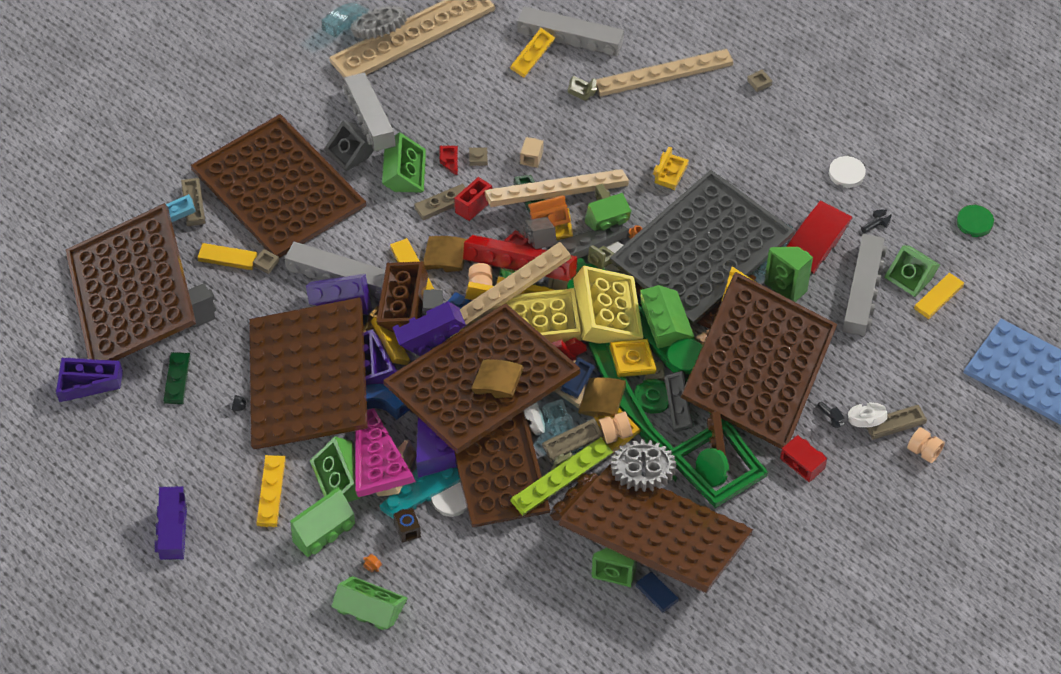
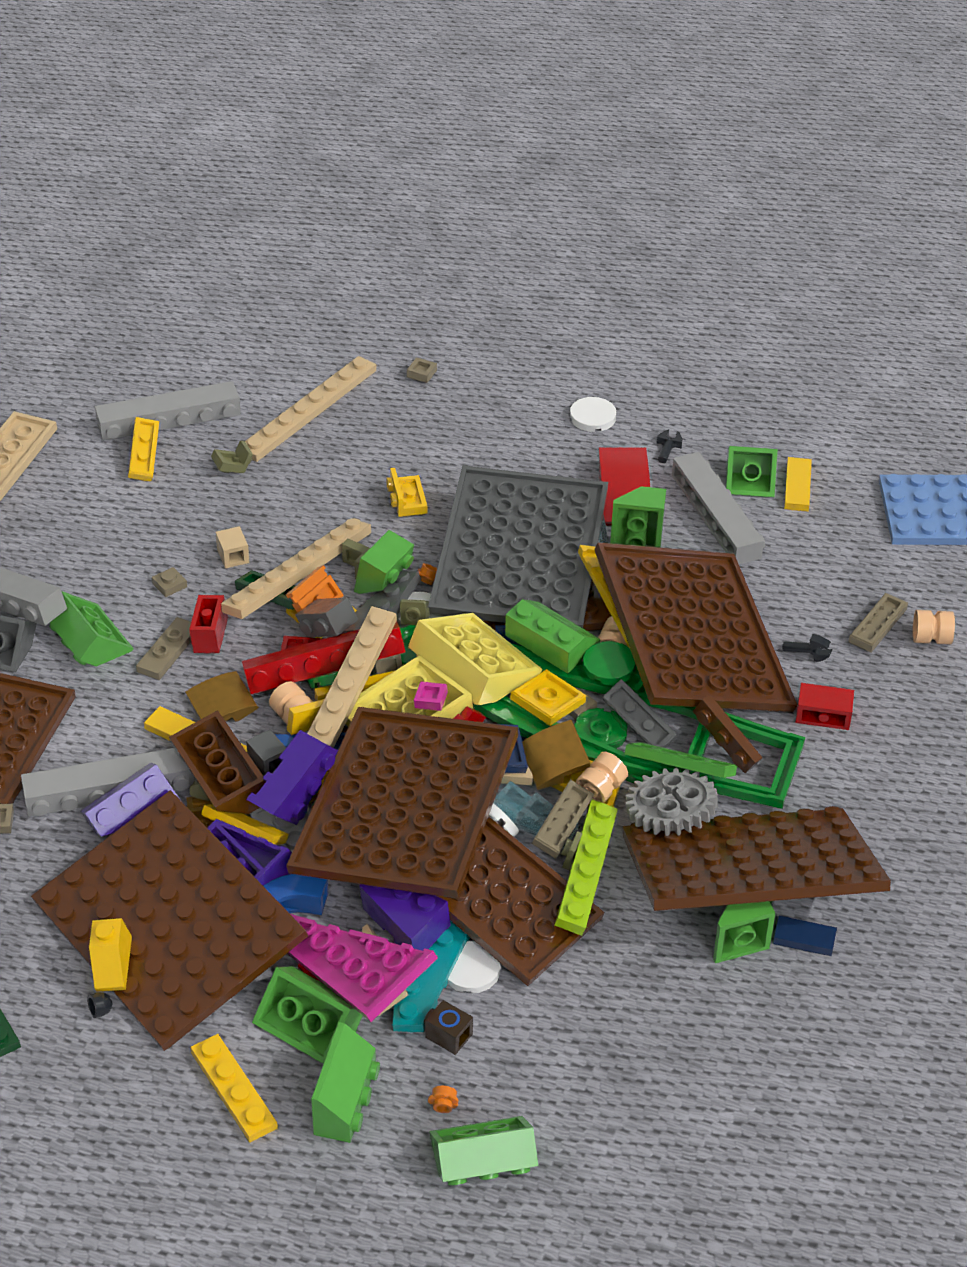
camera: 35 degrees left, 10 degrees down
dark purple wedge [154,486,187,560] -> none
red tile [439,146,458,175] -> none
pearl gold slope [471,360,524,398] -> none
reddish brown plate [550,473,598,521] -> none
green tile [696,448,729,488] -> none
white tile [848,402,887,428] -> none
green tile [956,205,994,237] -> none
none -> yellow slope [89,918,132,992]
none -> dark pink plate [414,681,448,711]
none -> bright green tile [625,742,737,778]

